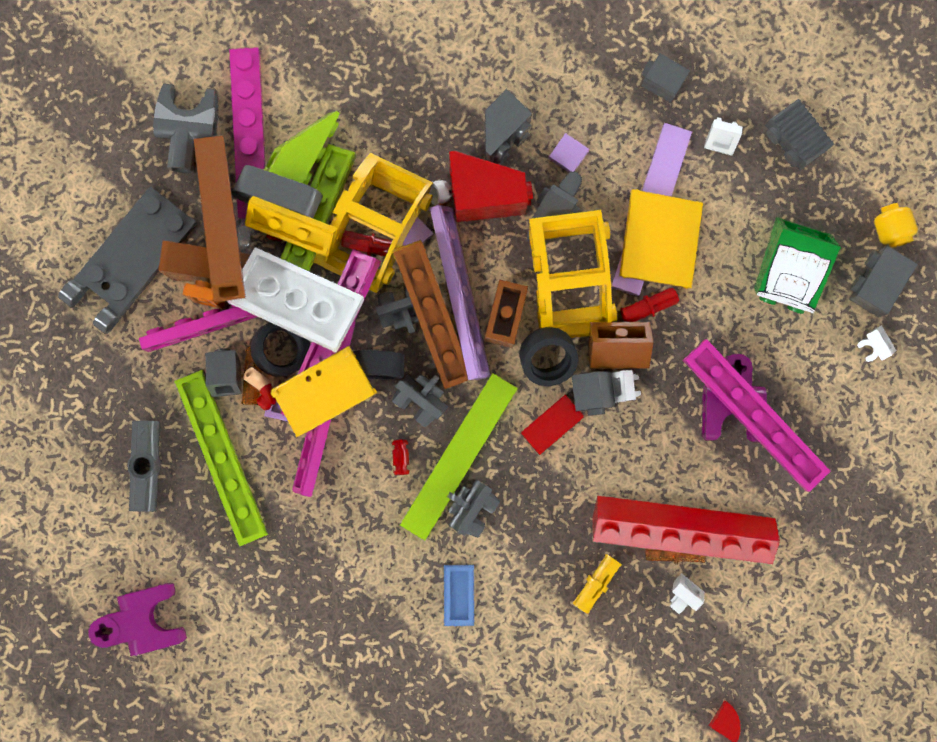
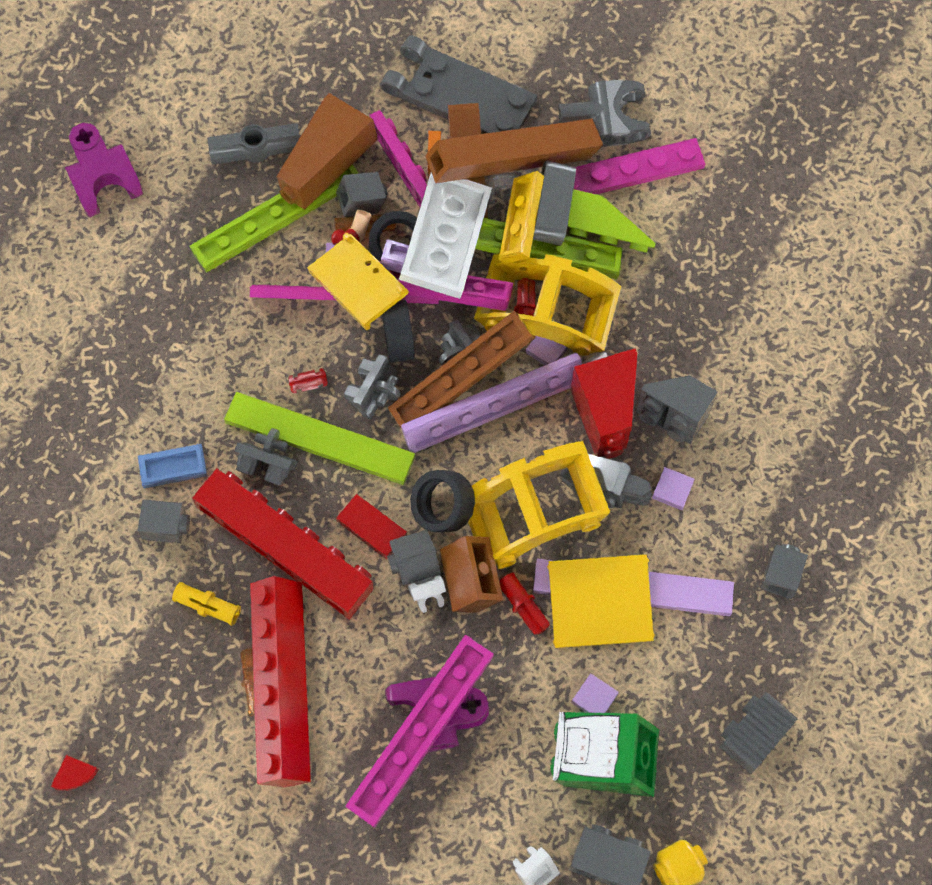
camera: 85 degrees right, 15 degrees down
dark orange brick [484,279,528,348] -> none
white tile [670,573,705,614] -> none
white tile [705,118,743,155] -> none
none -> dark grey brick [137,499,190,544]
none -> red brick [192,468,374,620]
none -> dark orange slope [276,93,378,210]
none -> lavender tile [380,239,409,273]
none -> lavender tile [571,674,619,713]

